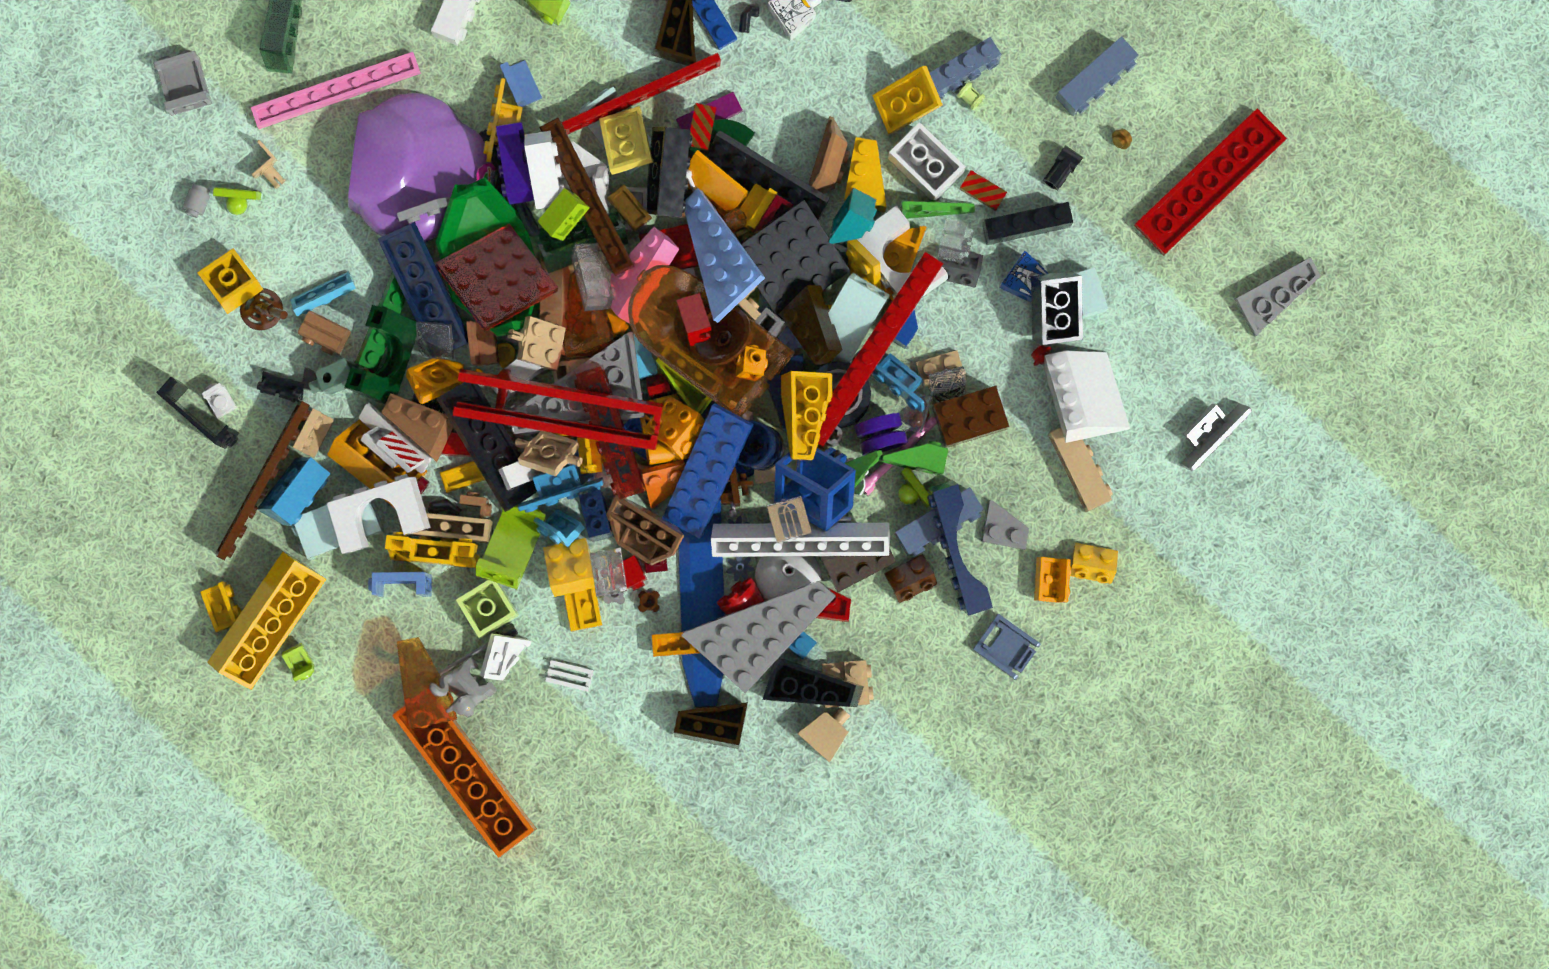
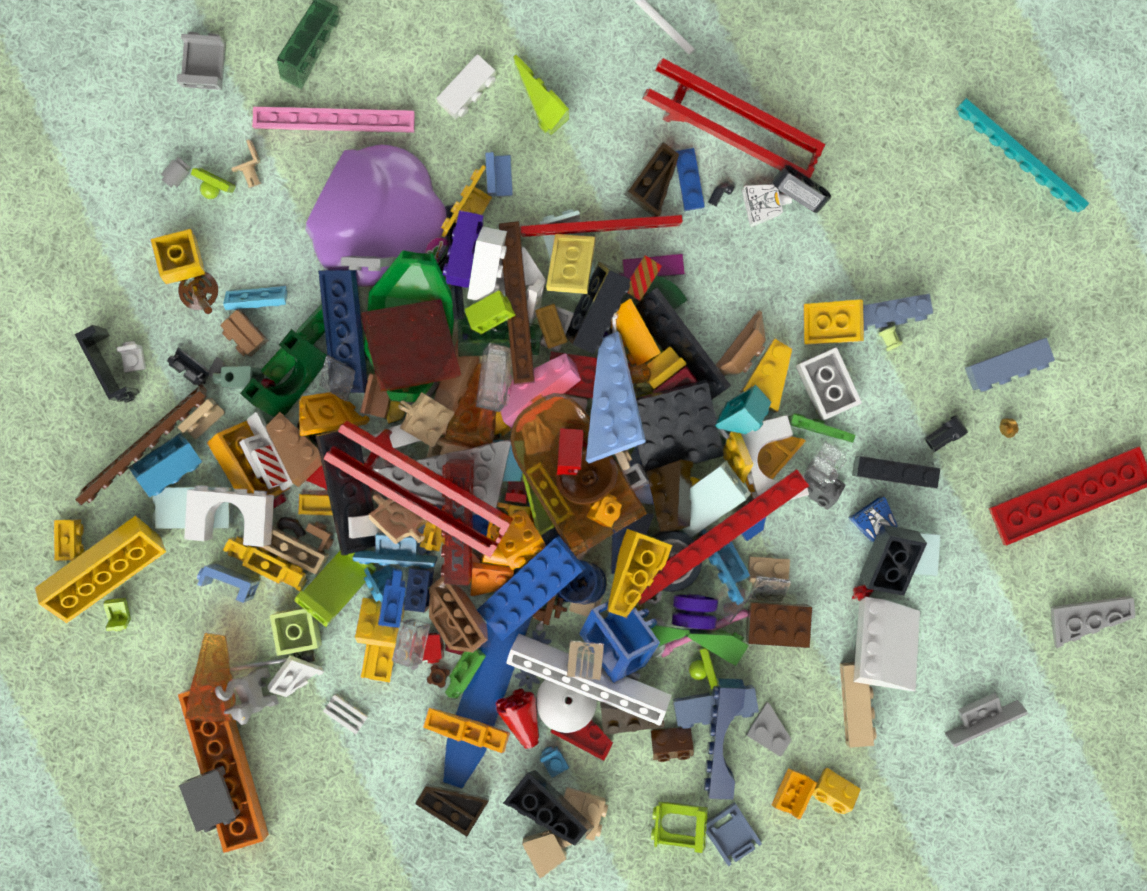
camera: 20 degrees right, 5 degrees up
light grey wing [681,581,836,693] -> none
tile [959,170,1007,211] -> none
none -> dark grey panel [179,766,240,832]
none -> blue hinge [378,568,406,628]
none -> bright green hinge [445,648,486,699]
none -> lime panel [651,802,708,853]

